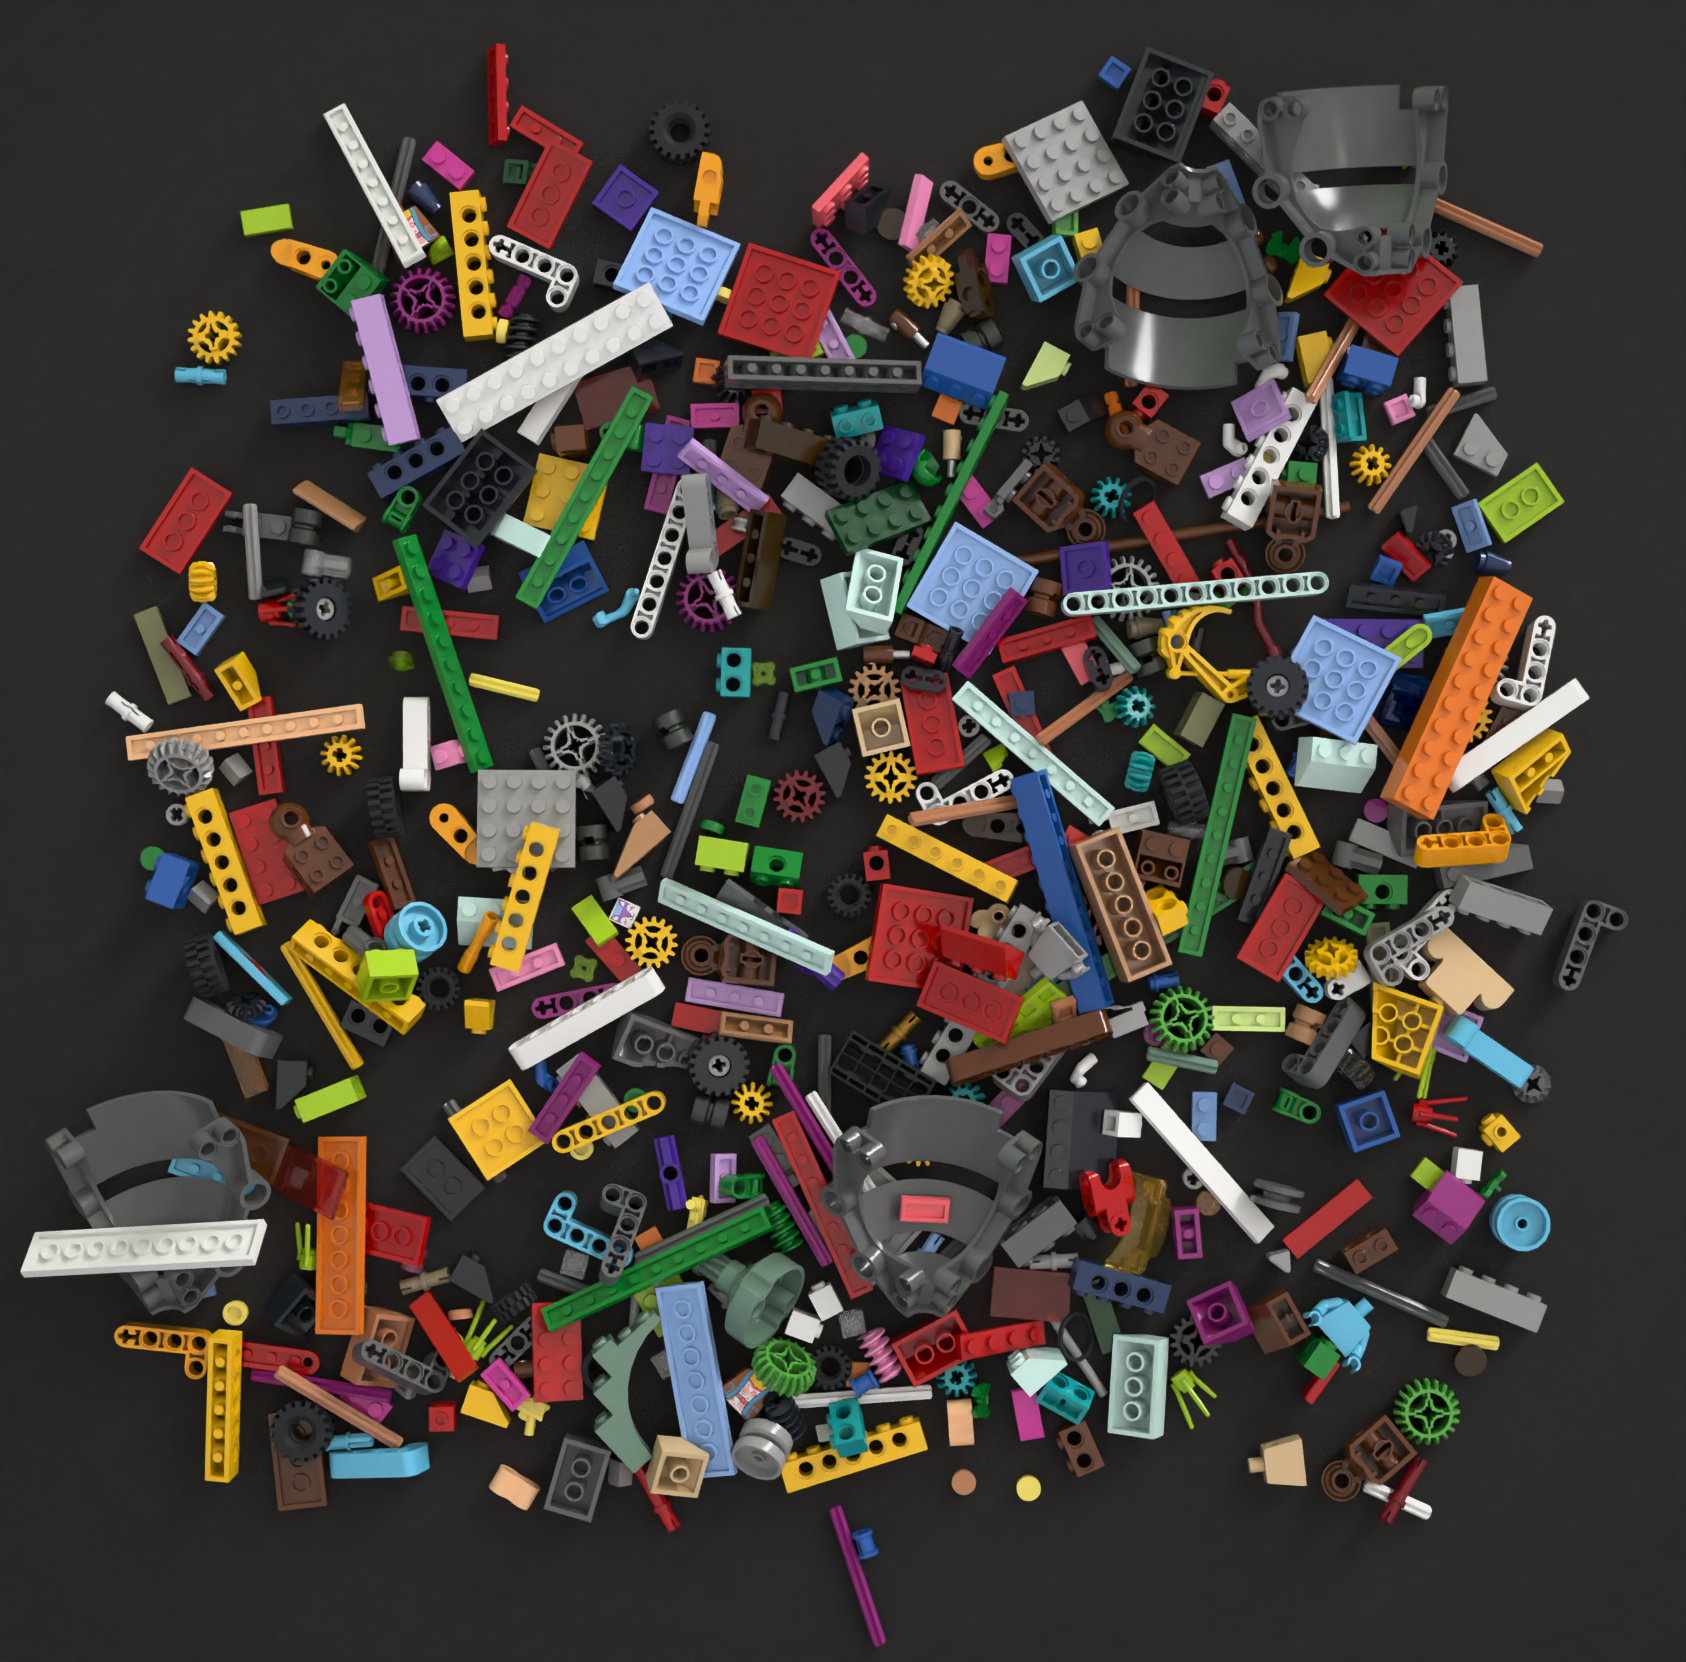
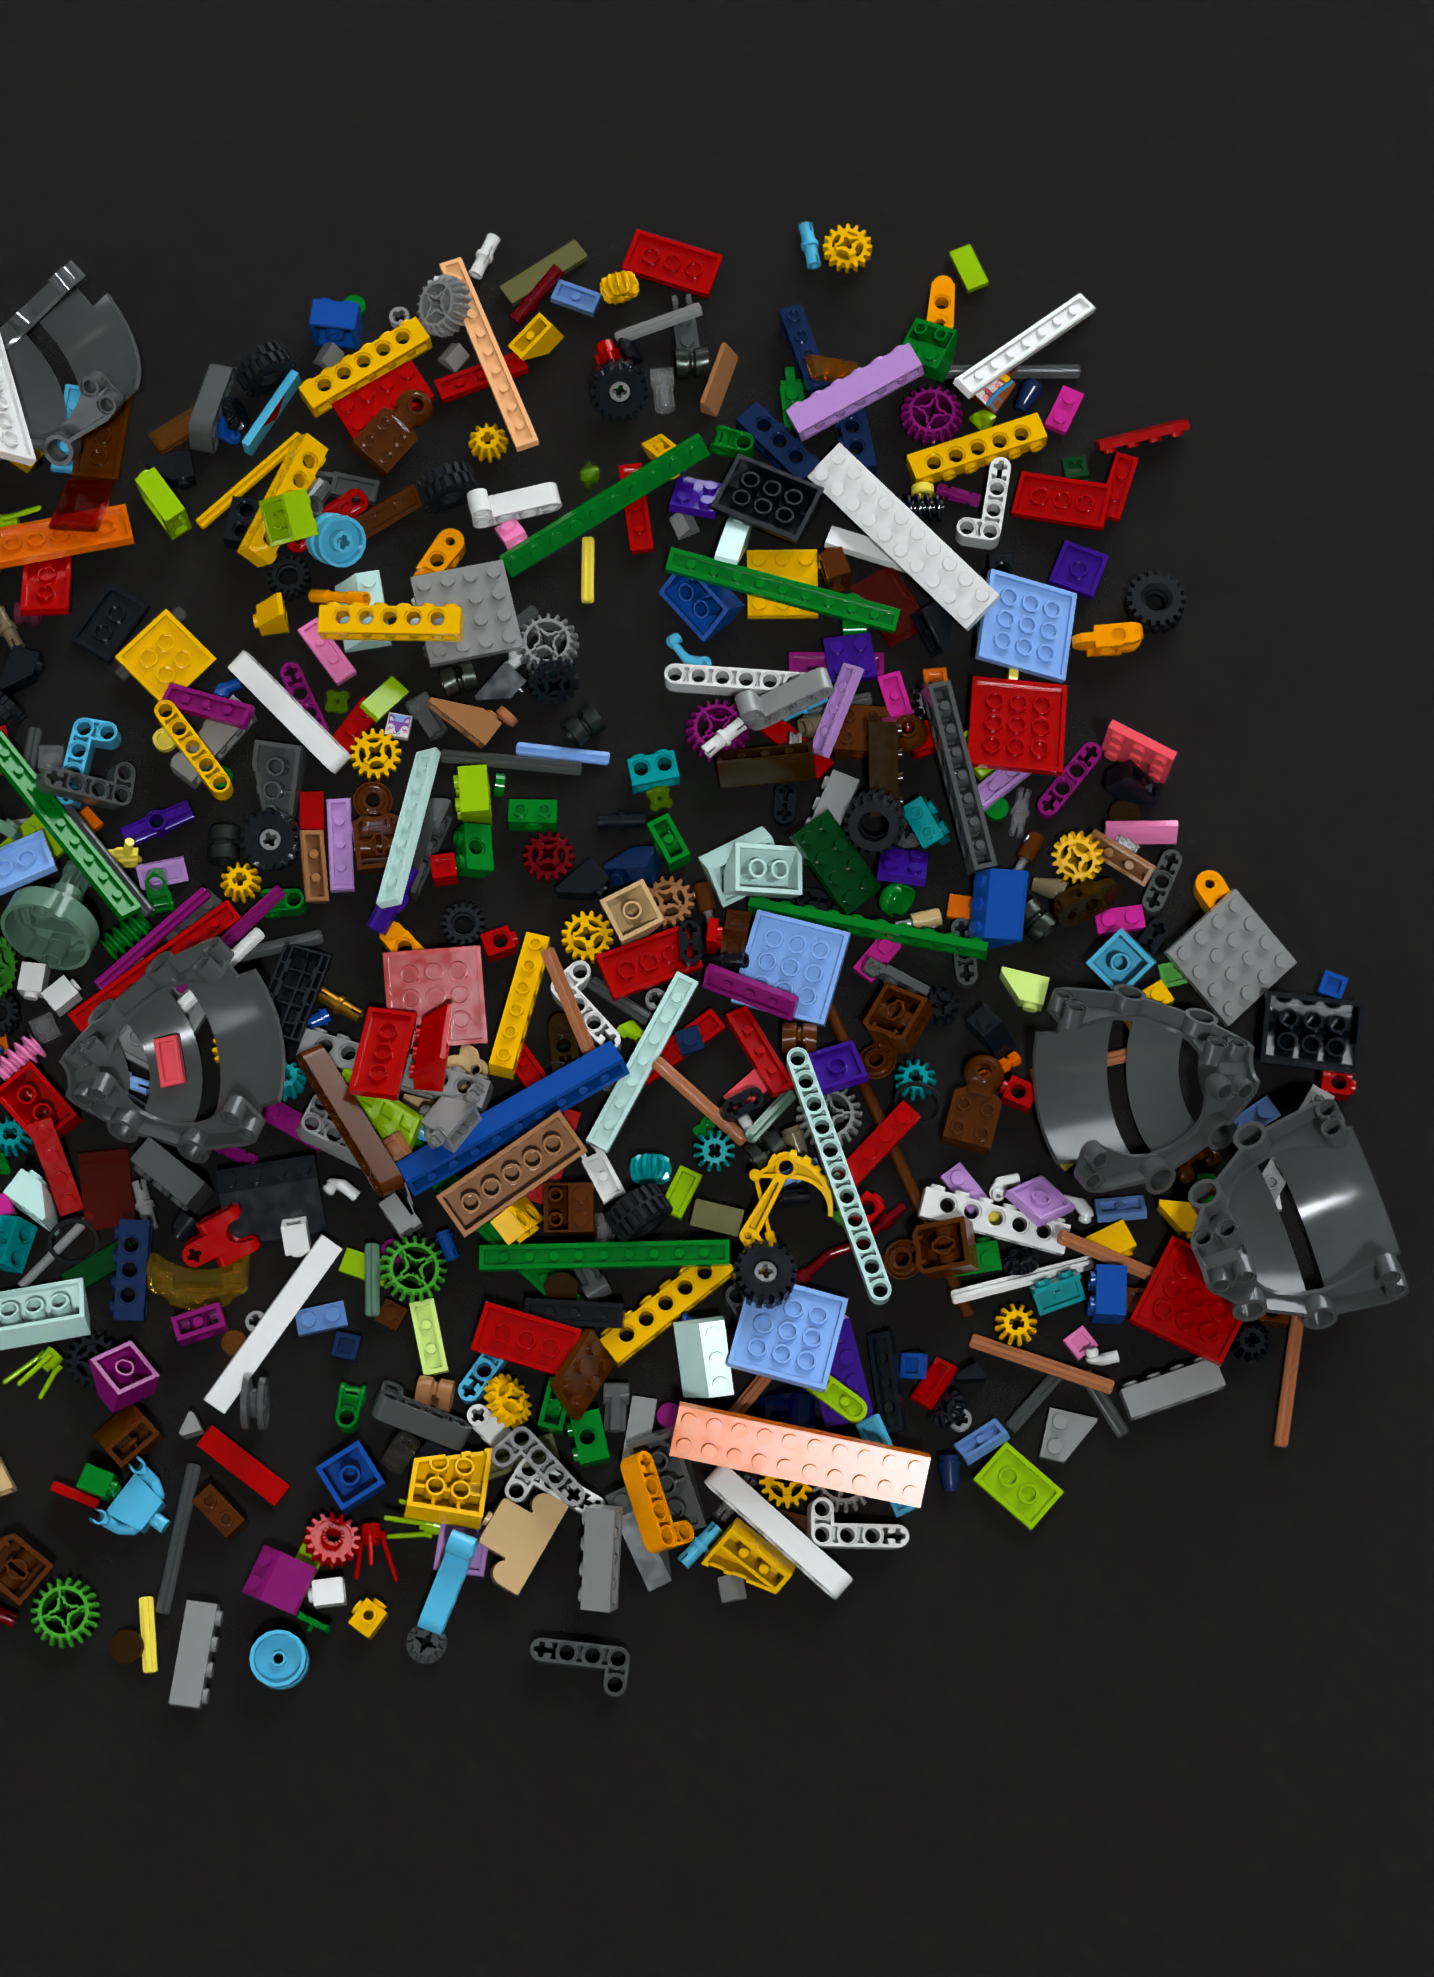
camera: 80 degrees right, 15 degrees down
none -> red gear [303,1512,361,1569]

